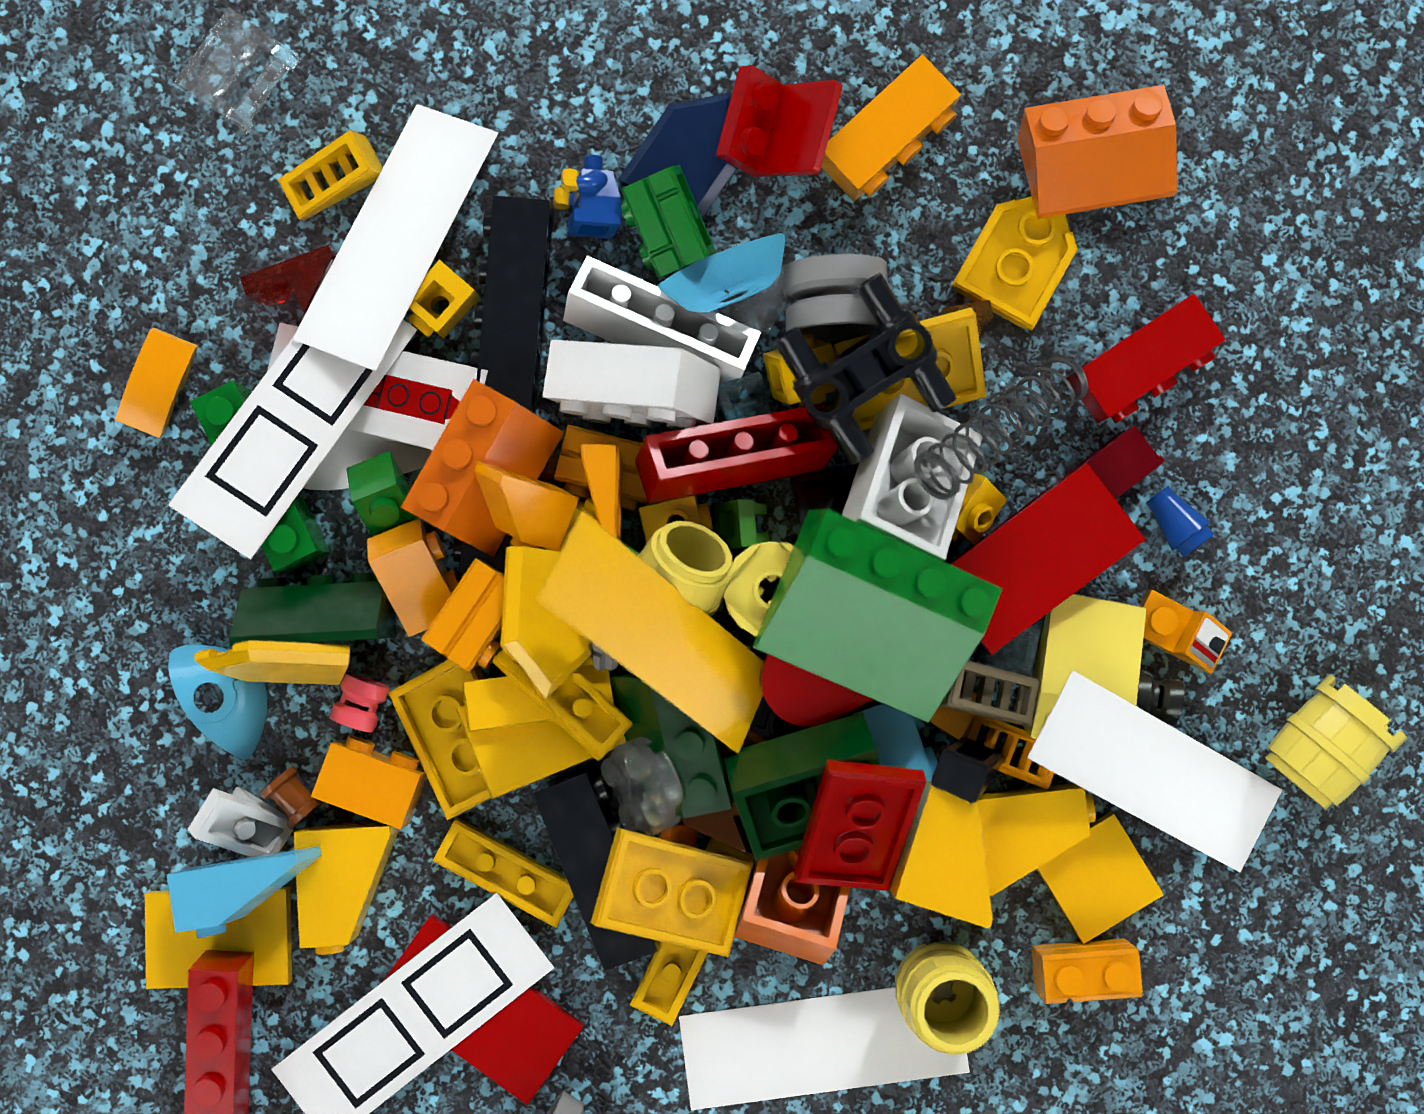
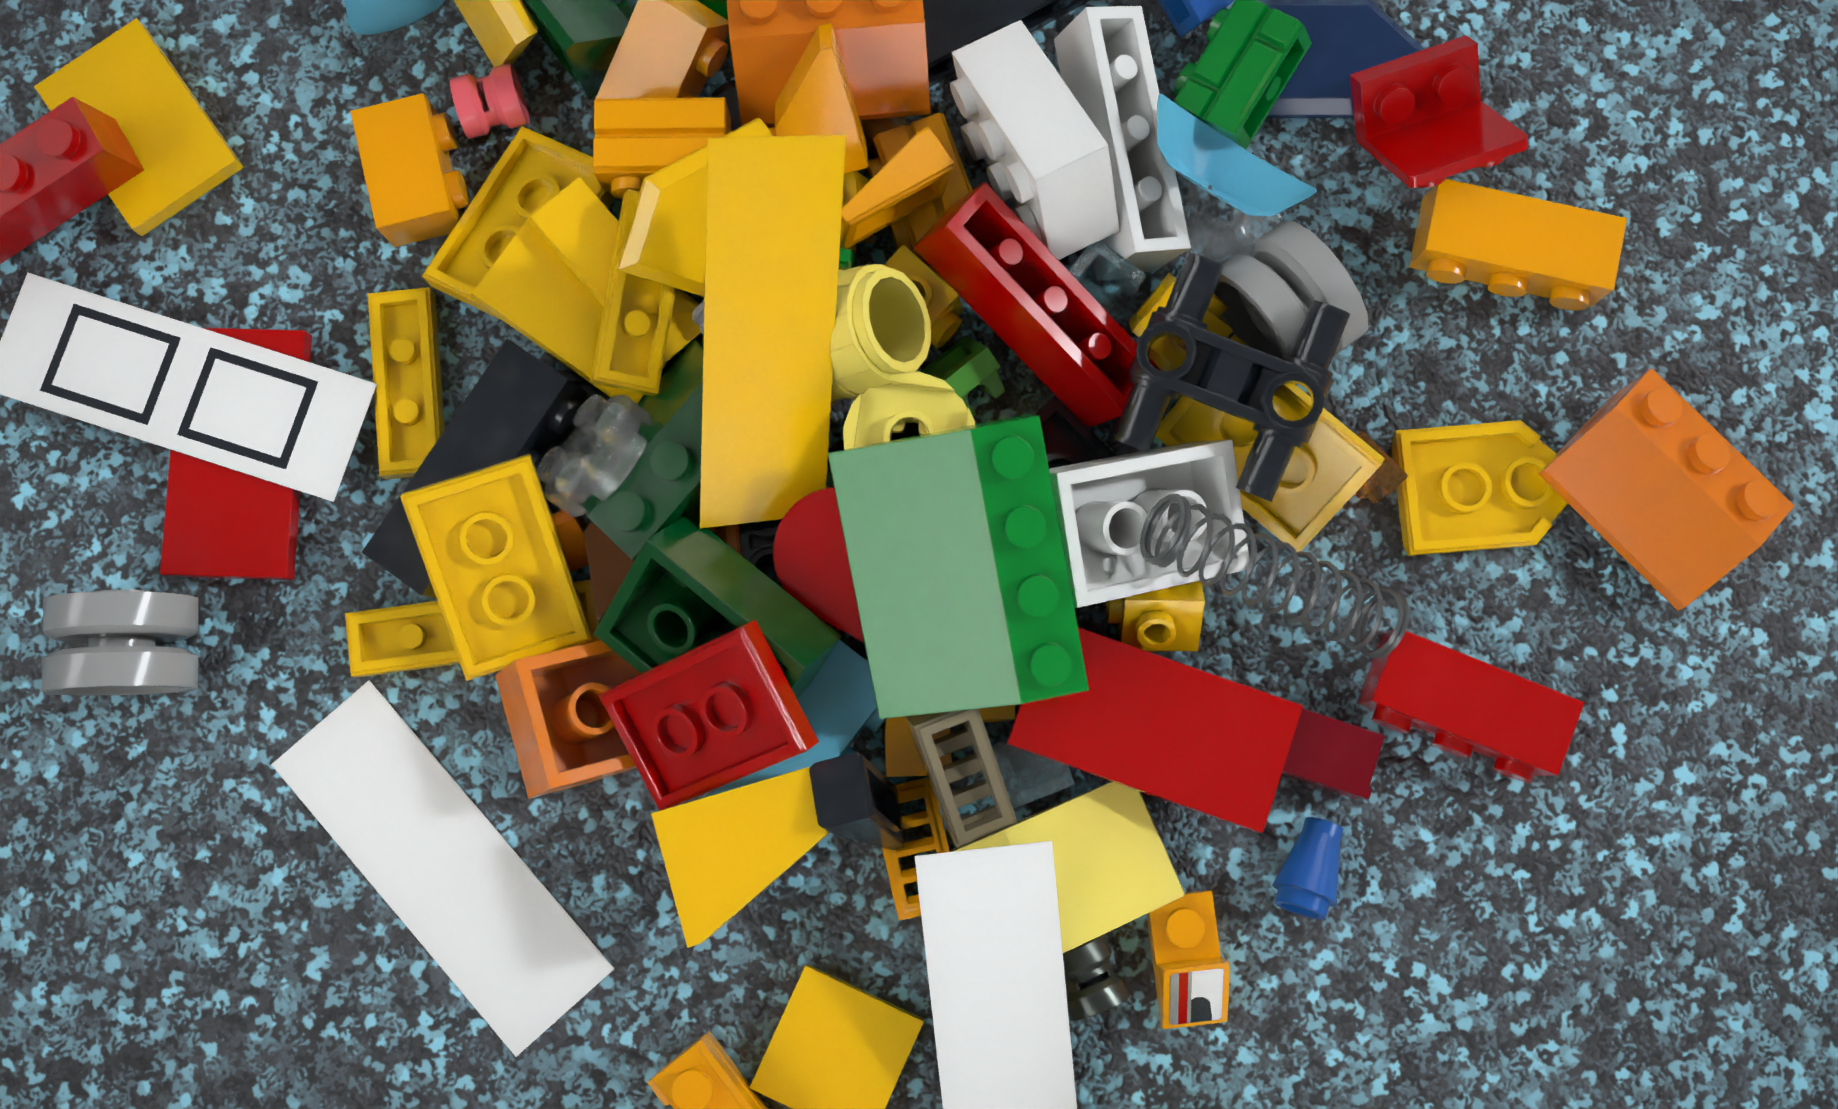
camera: 60 degrees right, 5 degrees down
medium azure slope [166,846,321,938] -> none
white slope [187,787,293,857] -> none
dark orange bush [260,766,324,830] -> none
yellow slope [294,822,399,955] -> none
light yellow piece [895,941,999,1055] -> none
yellow slope [978,783,1096,896] -> none

